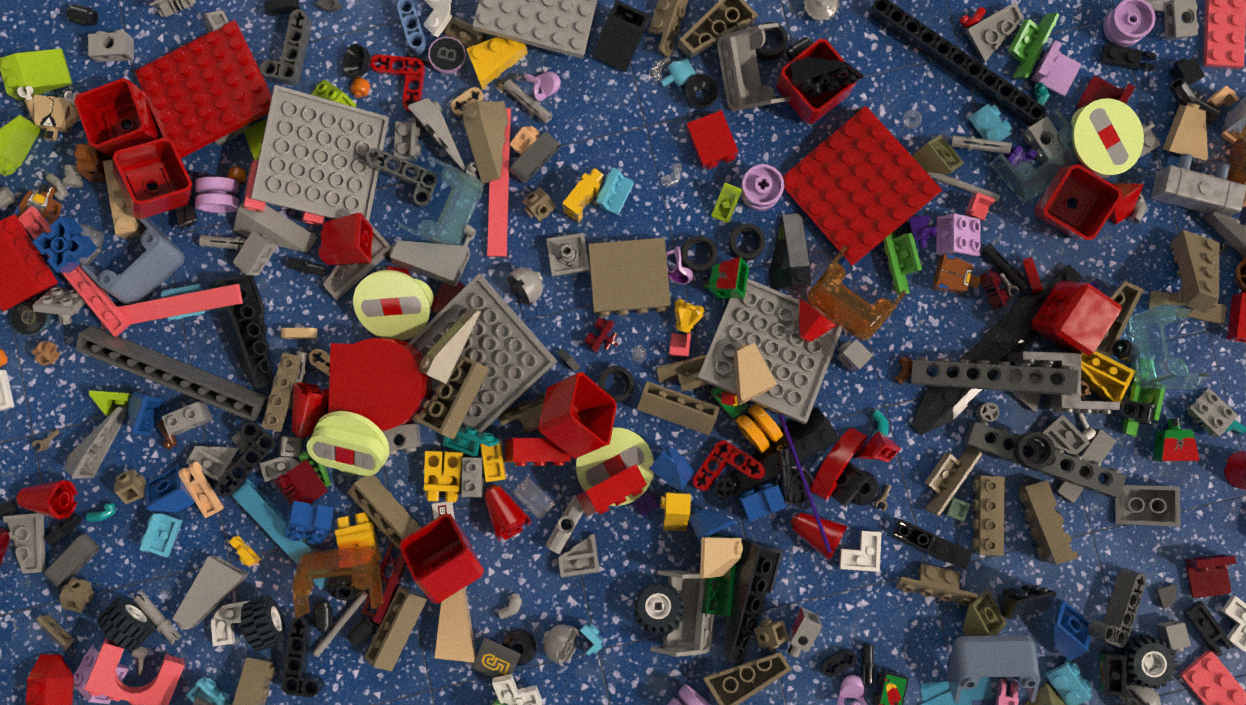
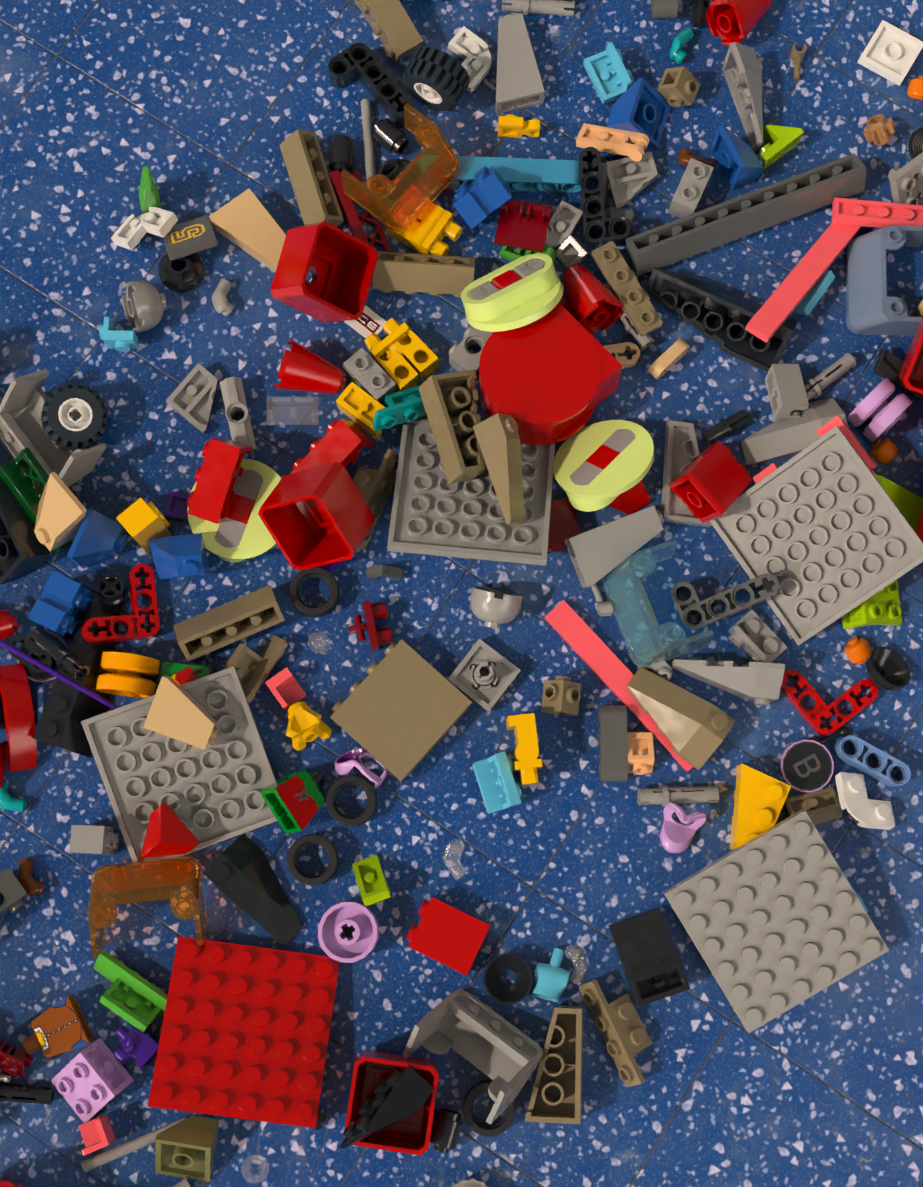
camera: 135 degrees right, 5 degrees down
tan beam [451,87,484,117] -> none

